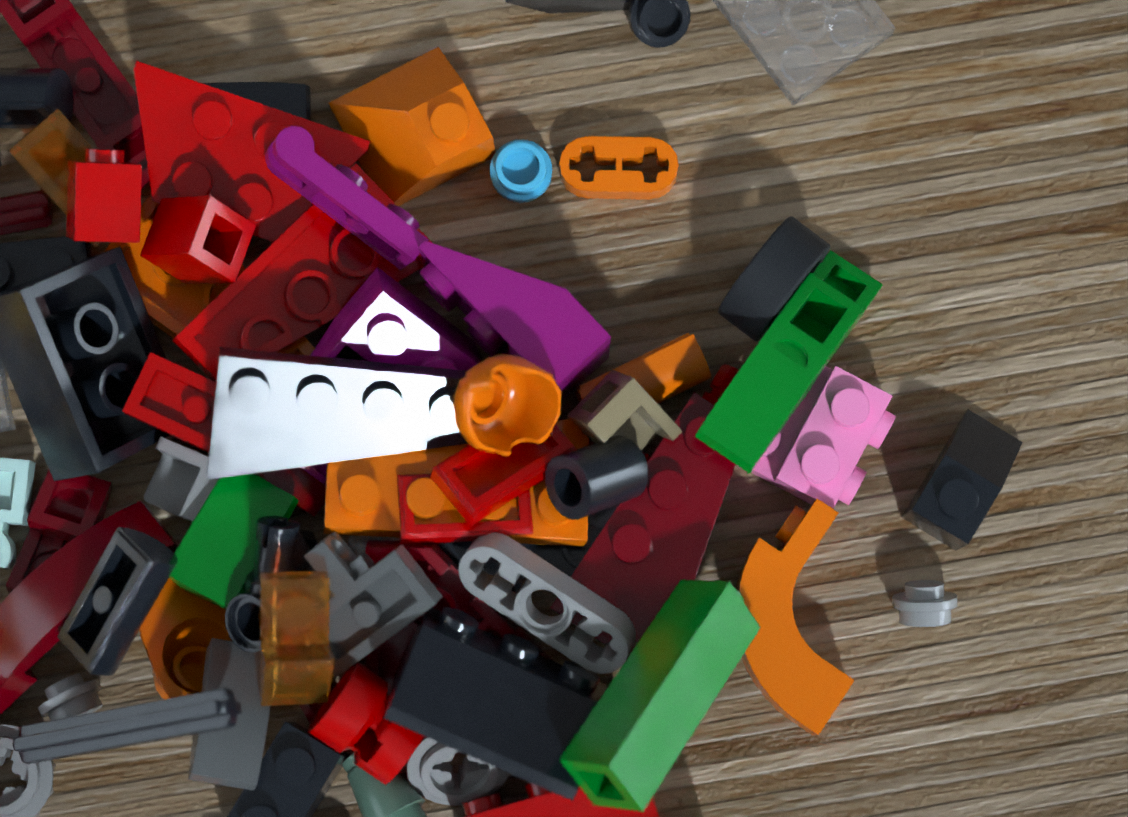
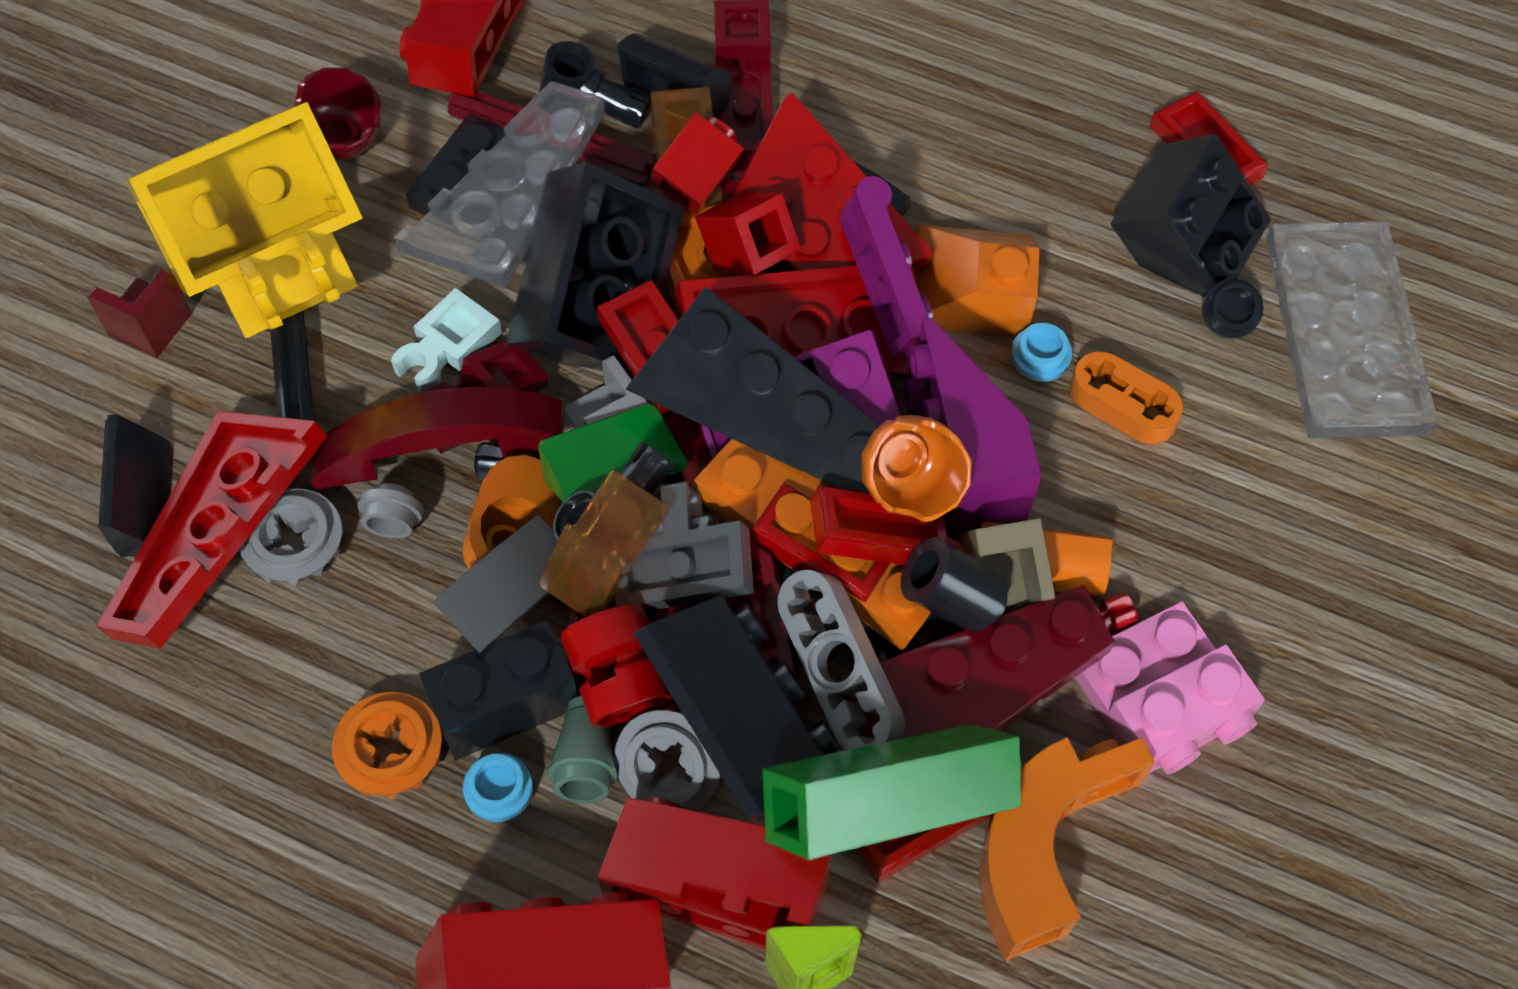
camera: 30 degrees right, 20 degrees down
black axle [13,688,242,764] -> none
black brick [57,526,178,676] -> none
green slope [695,250,883,474] -> none
black tyre [718,216,830,342] -> none
light grey plate [892,580,958,627] -> none
black slope [902,409,1023,551] -> none

